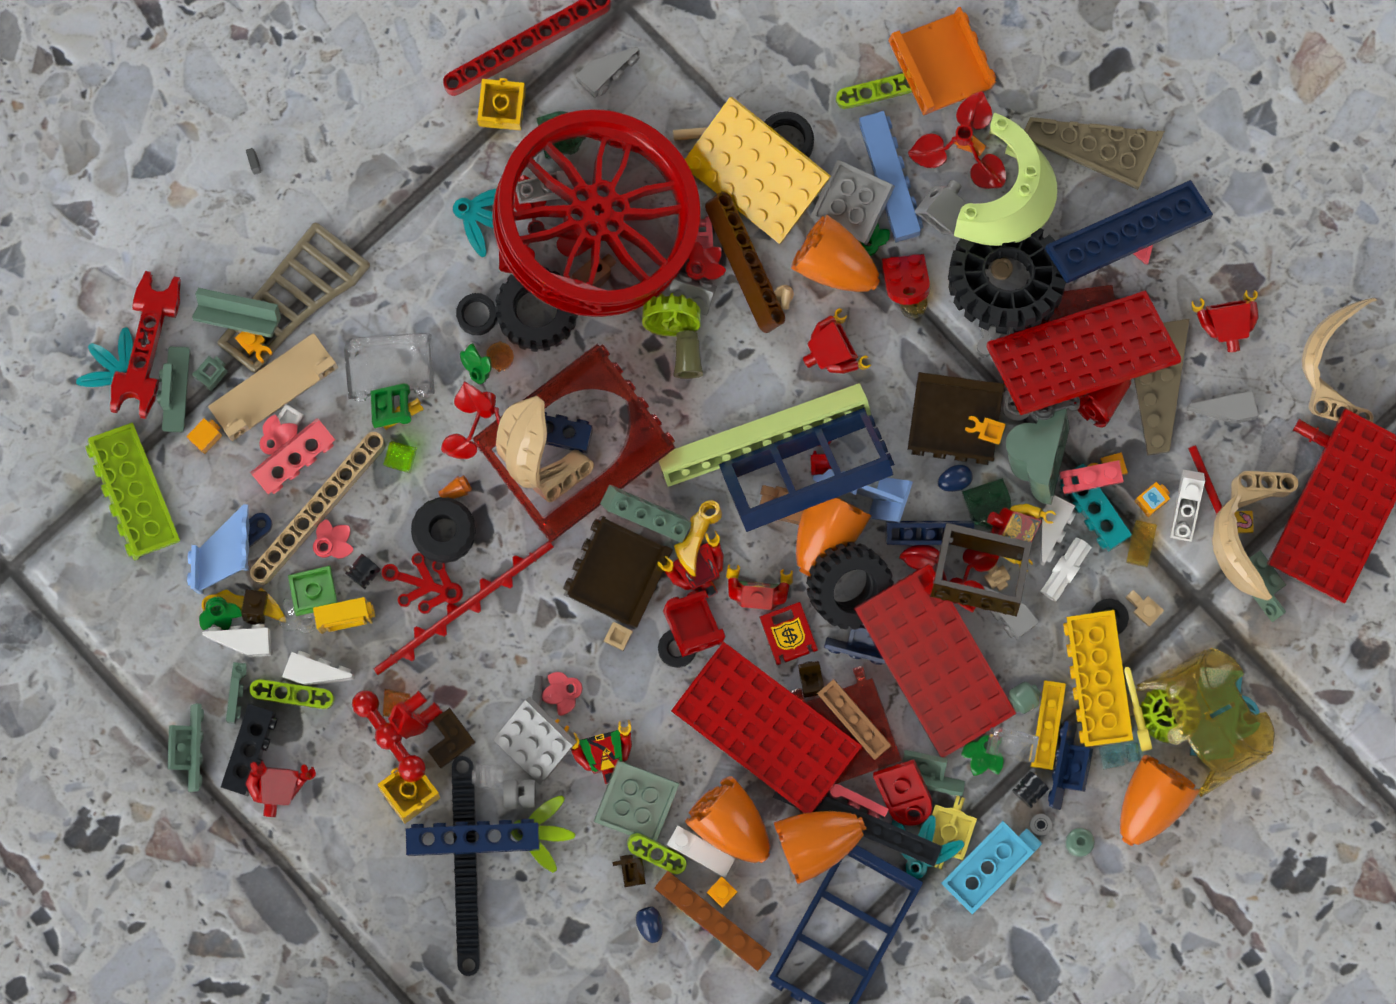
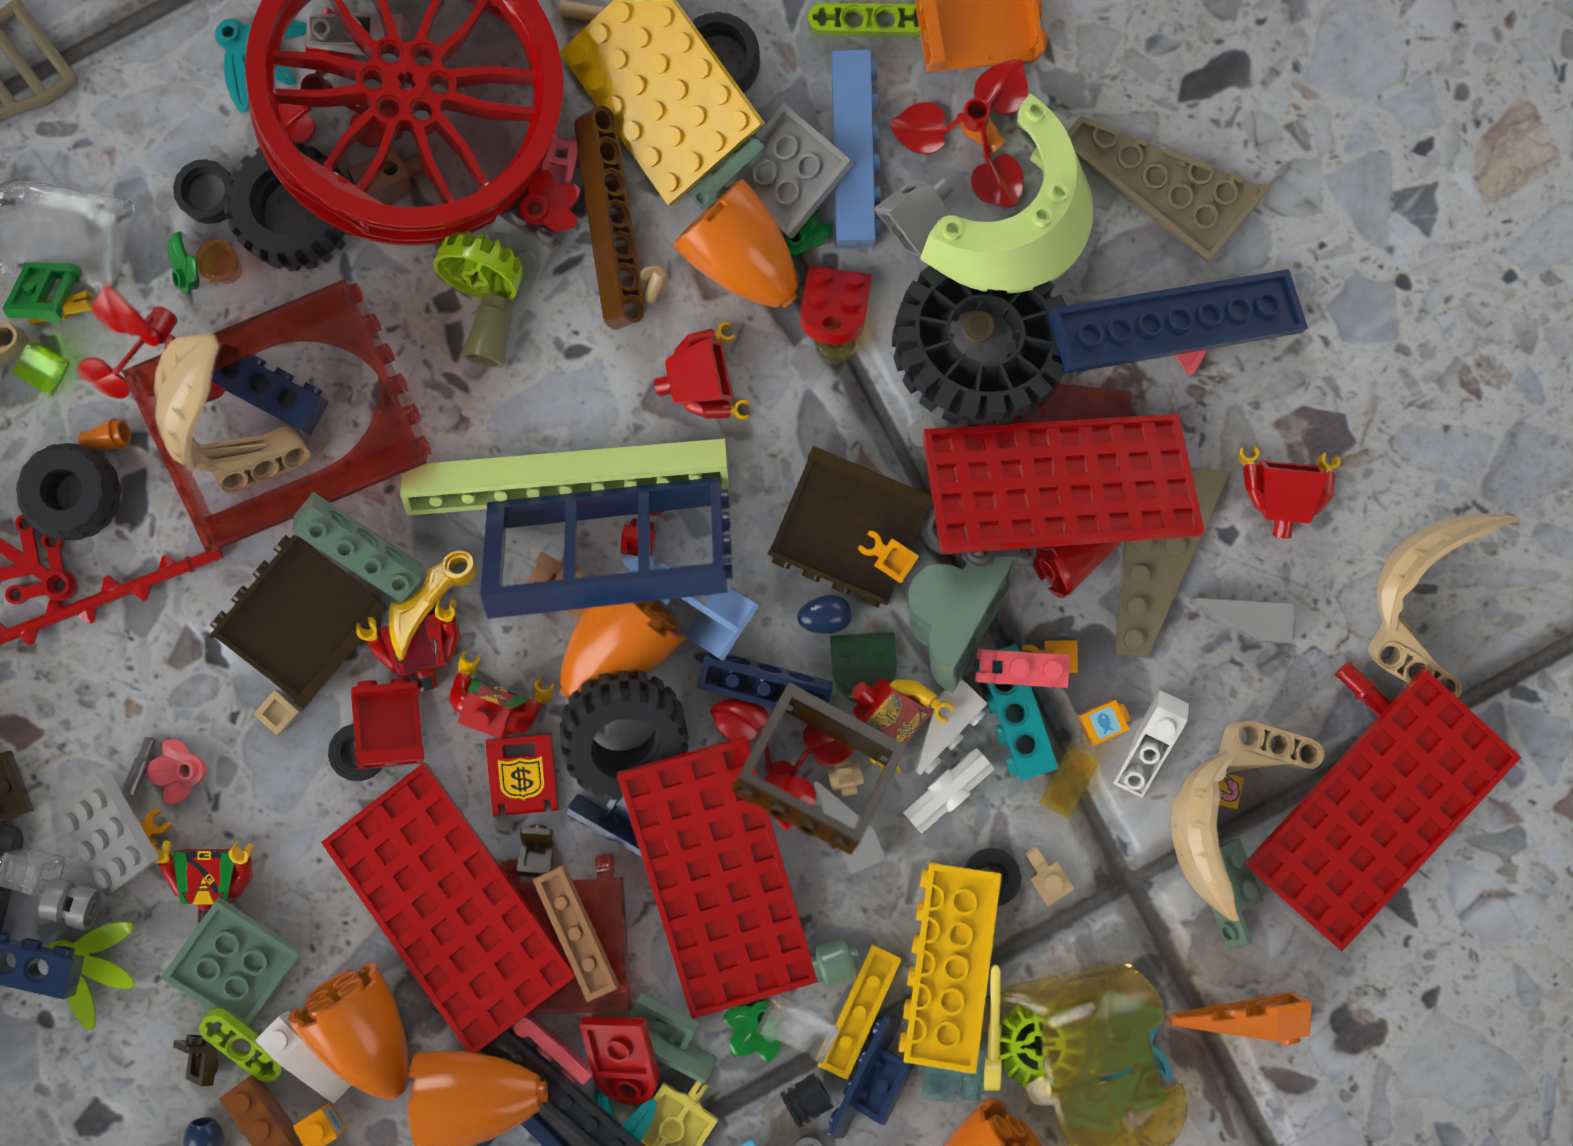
camera: 20 degrees right, 5 degrees up
red bar [1188,445,1222,515] -> none
none -> sand green hinge [689,133,764,210]
none -> orange wedge [1165,991,1312,1045]

